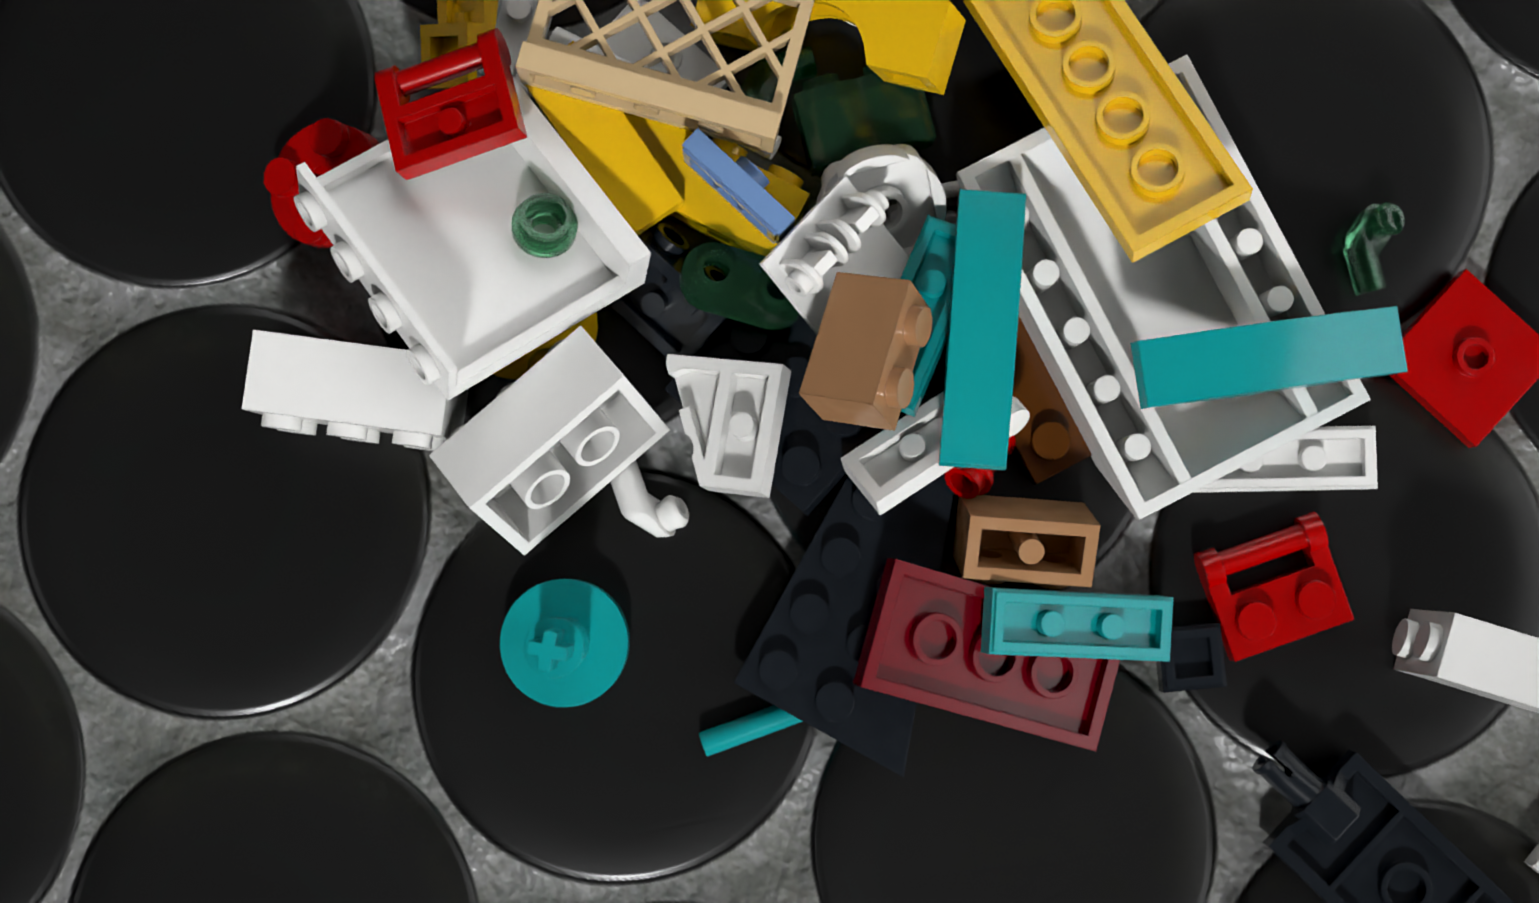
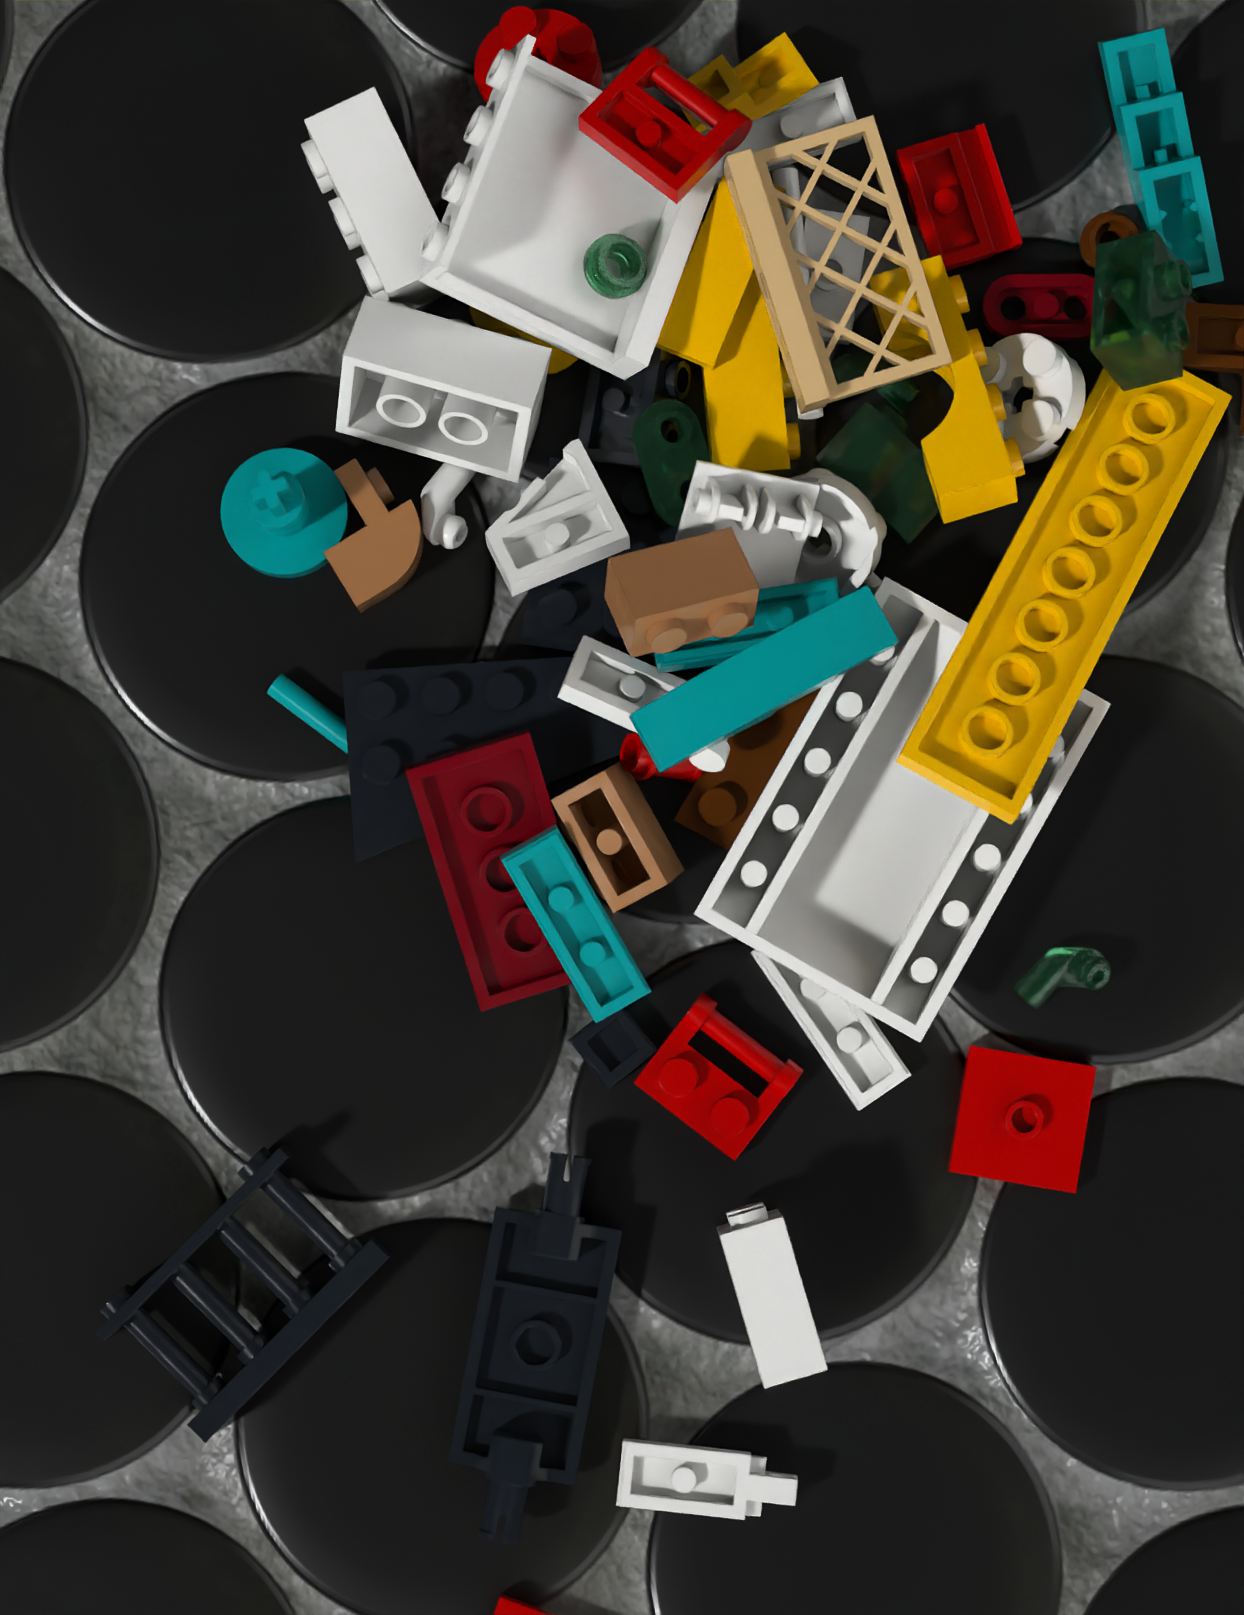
camera: 65 degrees right, 0 degrees up
medium blue plate [682,128,795,244] -> none
teal slope [1130,306,1408,409] -> none
none -> medium nougat brick [323,458,424,613]

